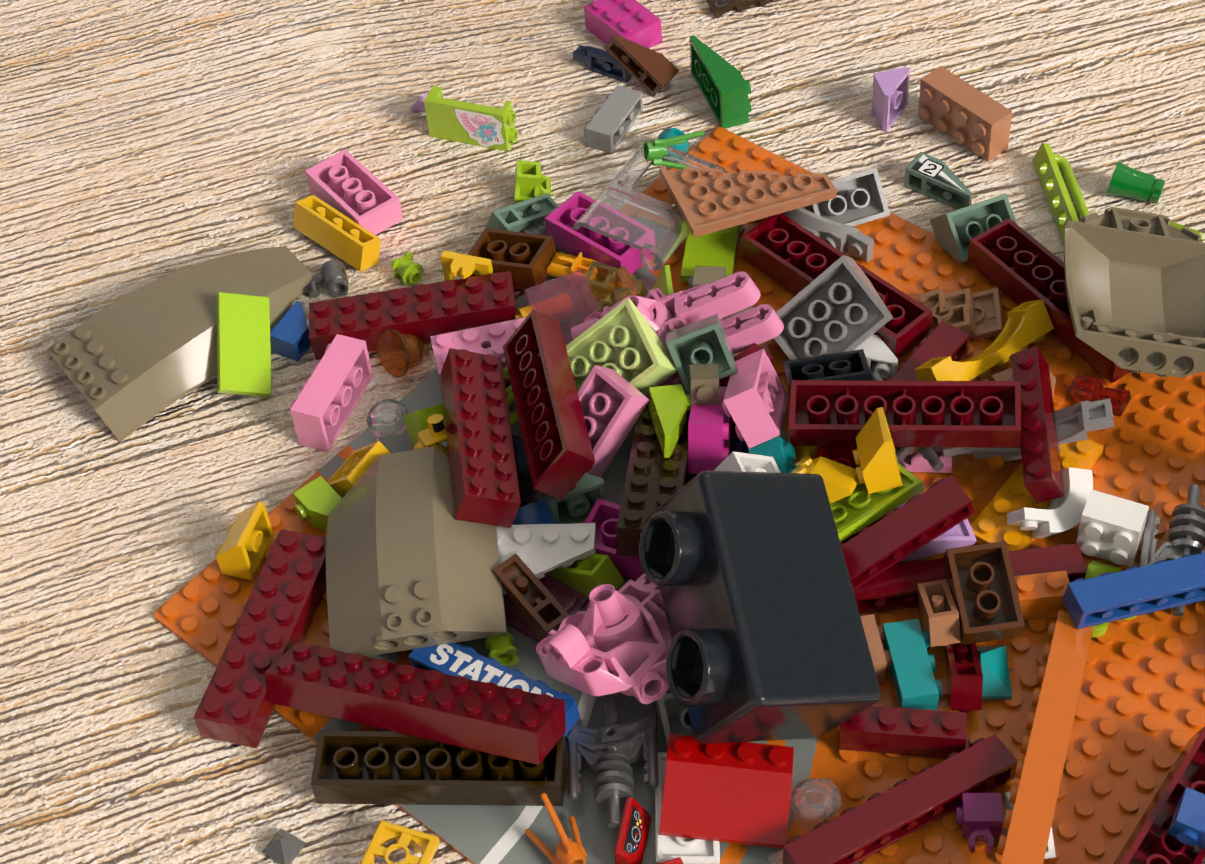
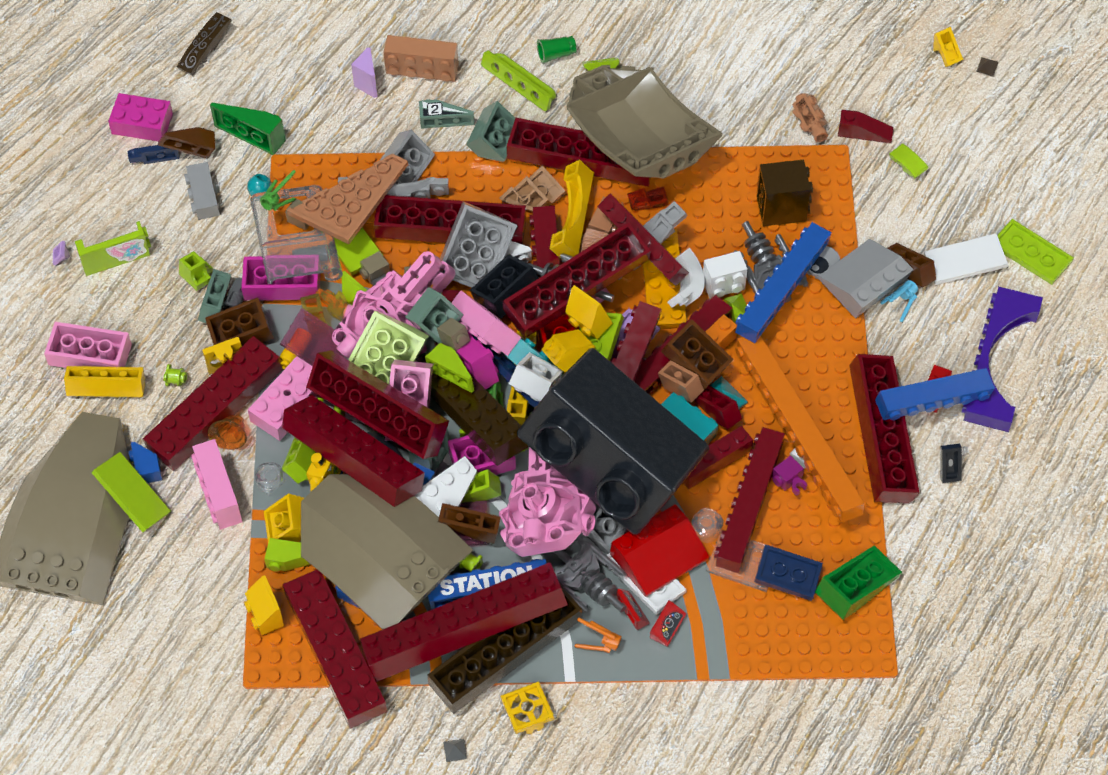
camera: 45 degrees left, 10 degrees up
flat silver piece [307,260,349,298] -> none
light orange arm [546,252,600,287] -> none

